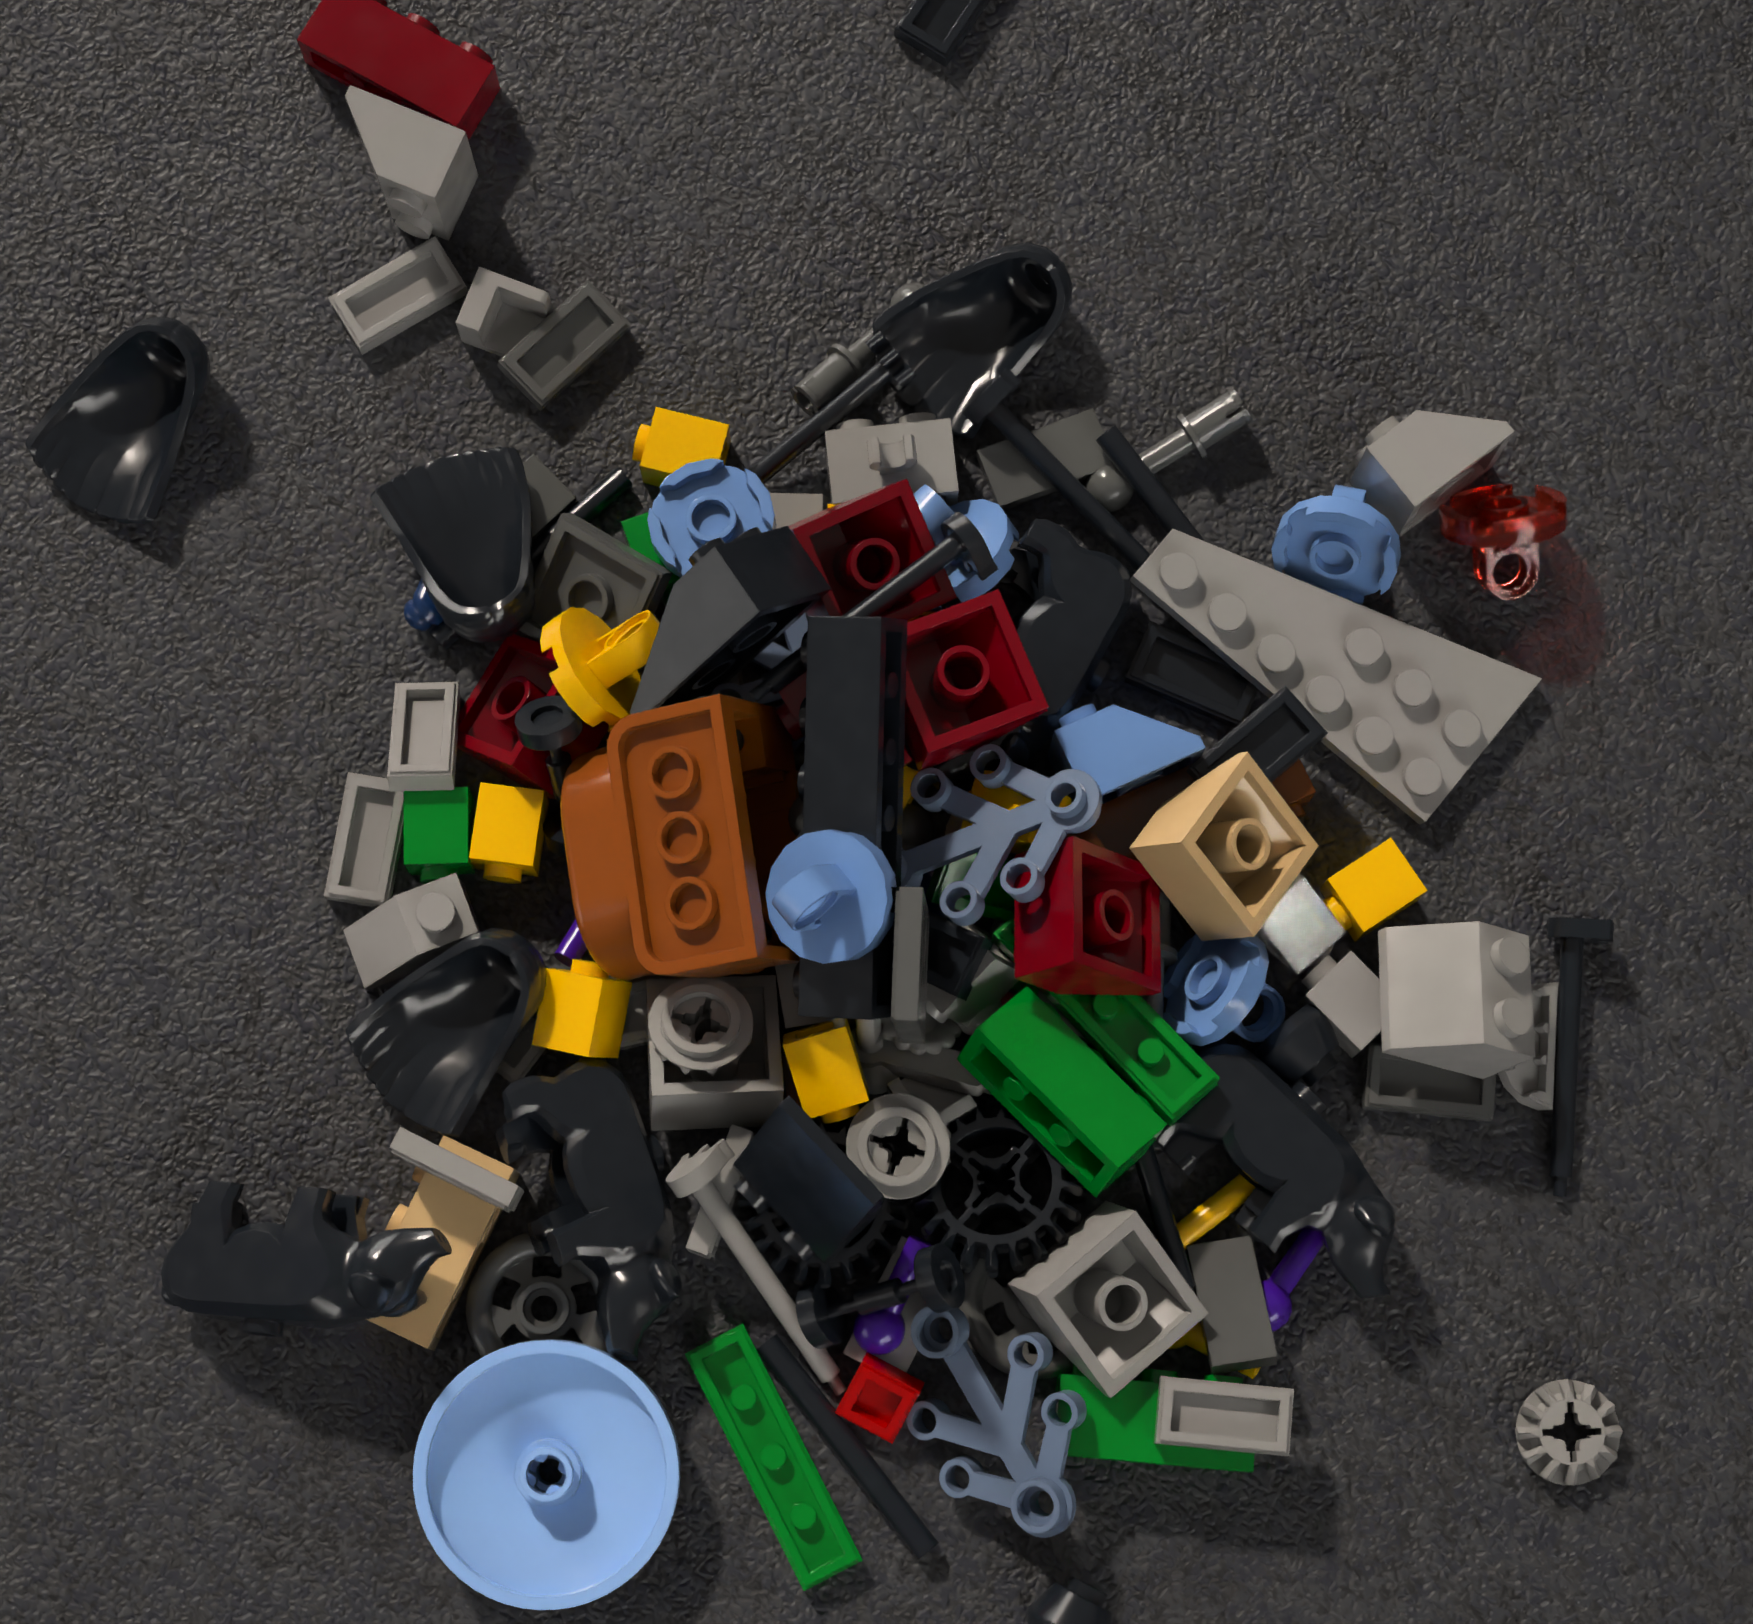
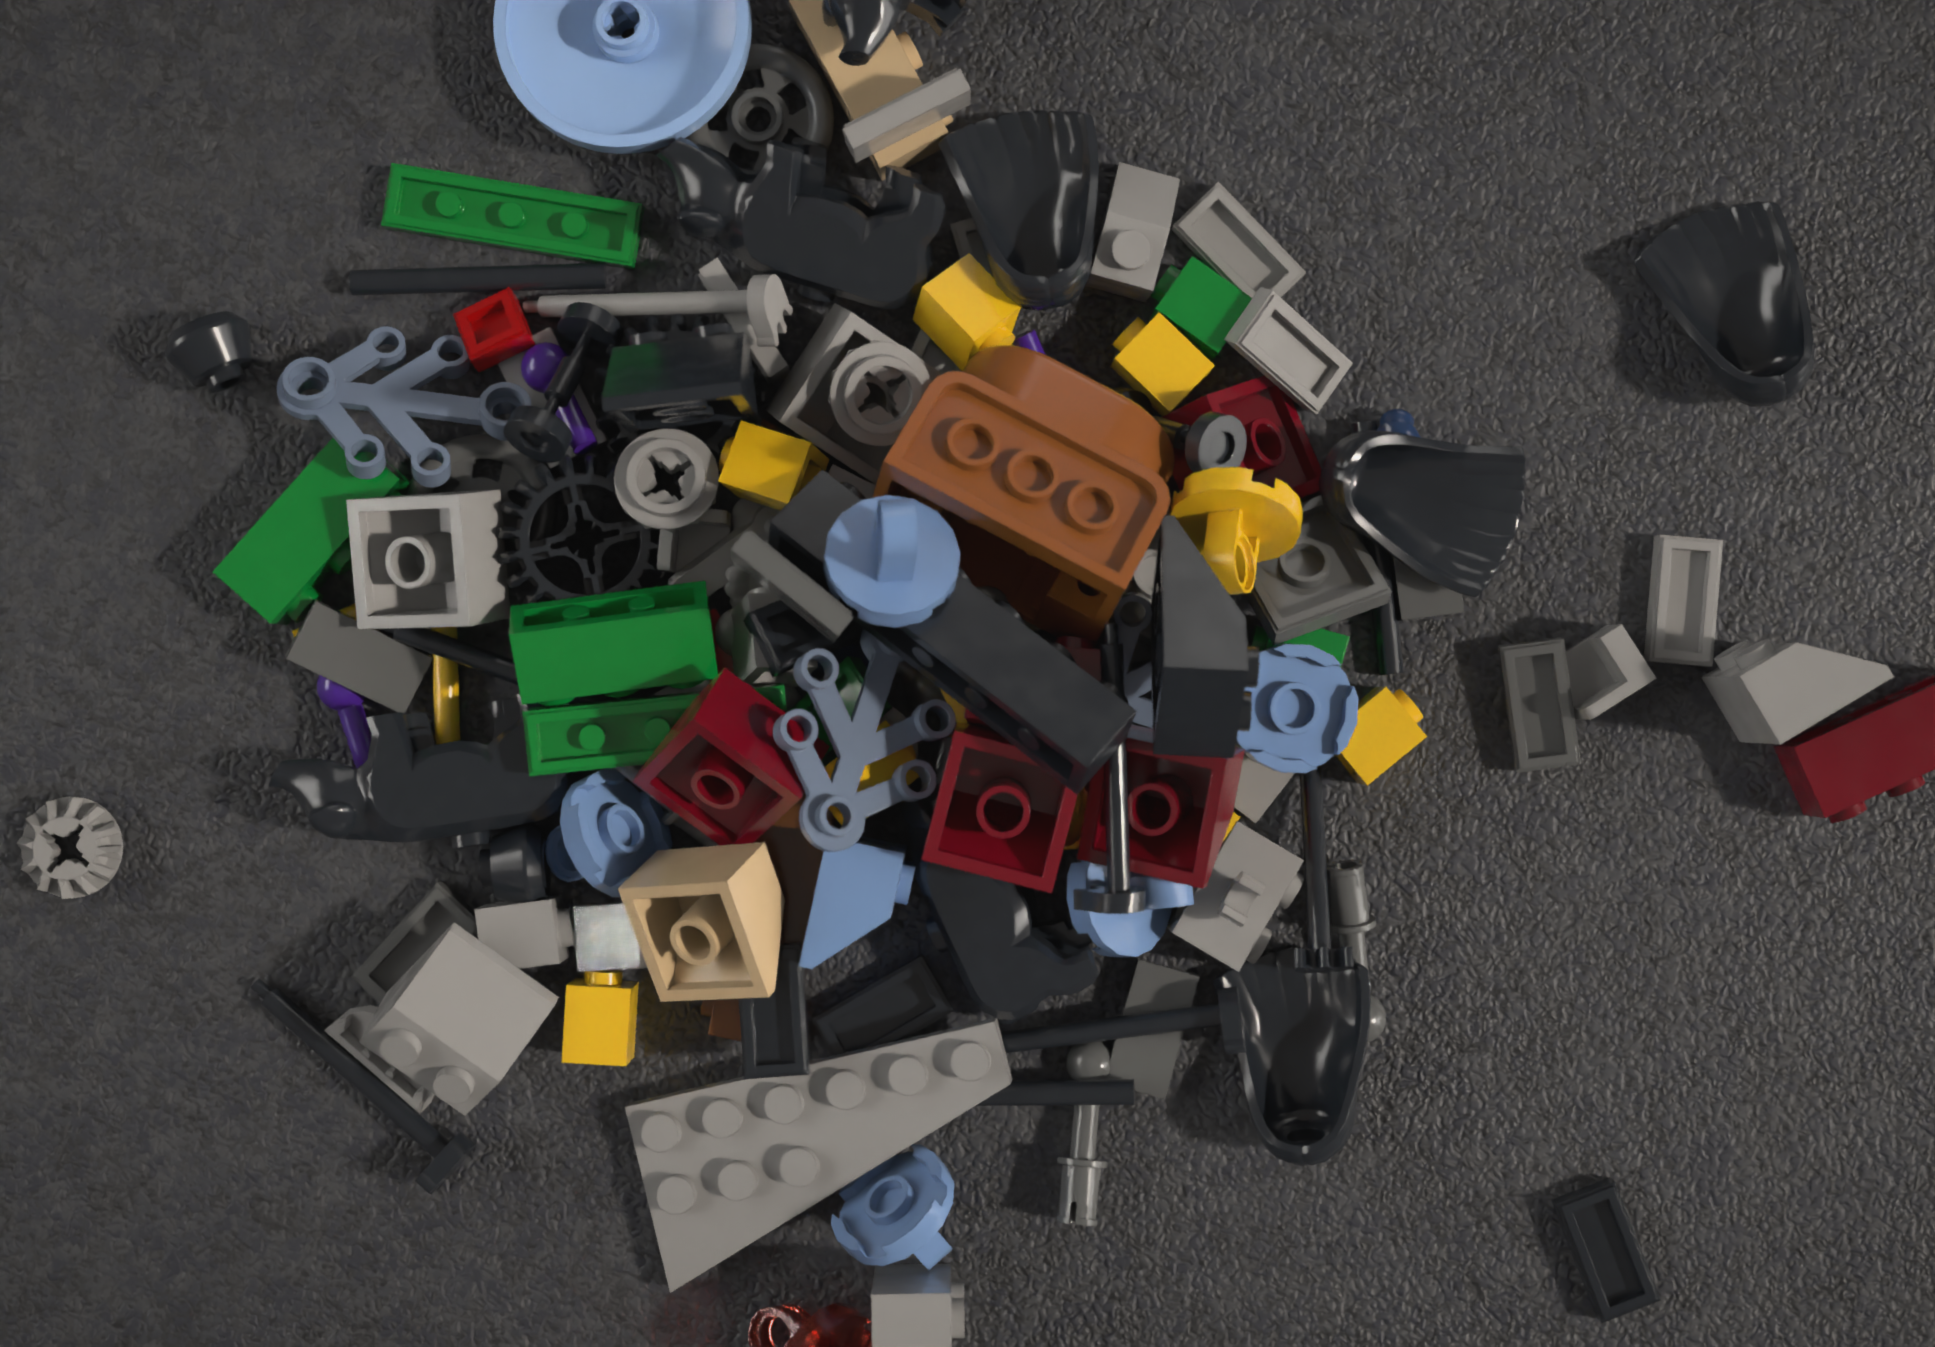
camera: 130 degrees right, 10 degrees up
light grey tile [1154,1376,1294,1457] -> none

